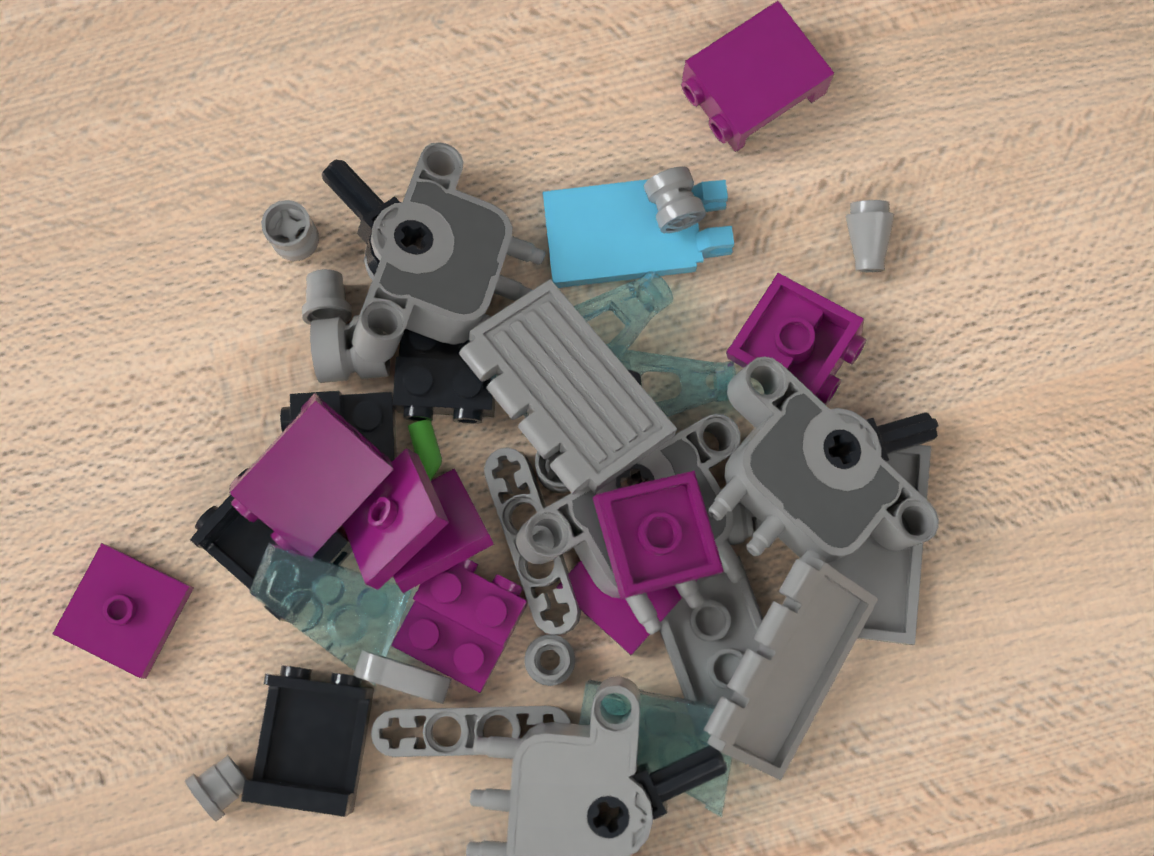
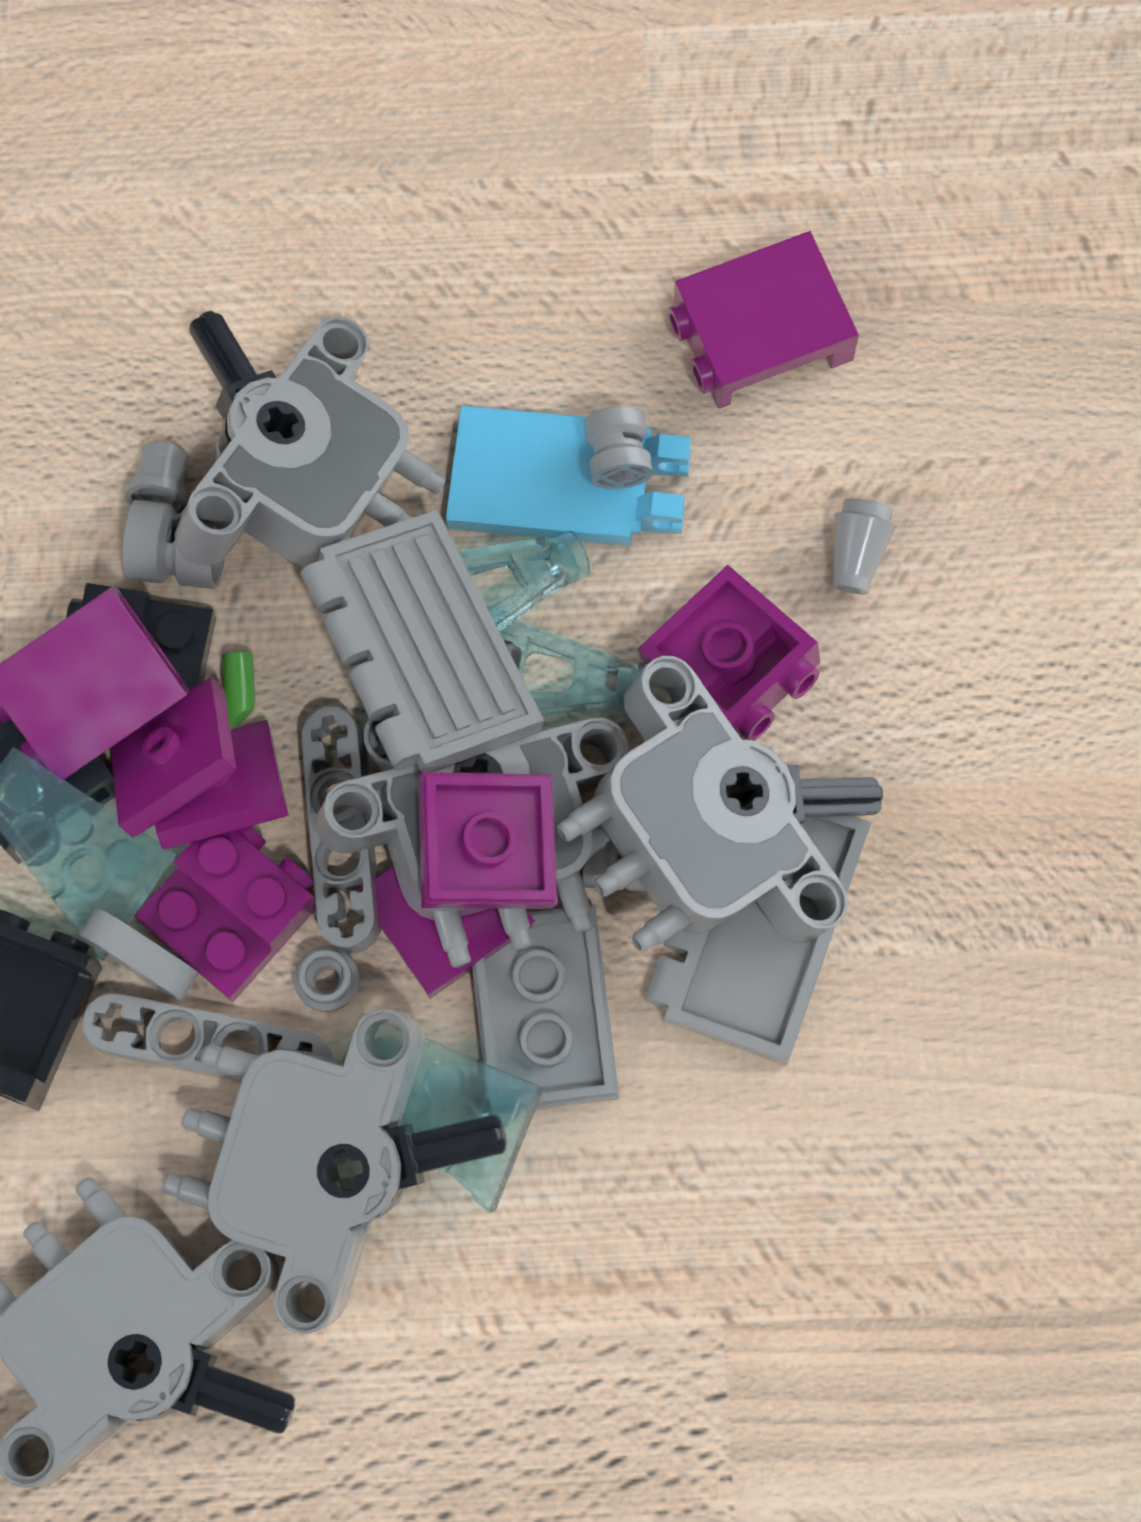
camera: 15 degrees right, 5 degrees down
light grey wheel [261,200,319,261] -> none
black plate [392,329,497,424] -> none
light grey hinge [703,555,878,780] -> none

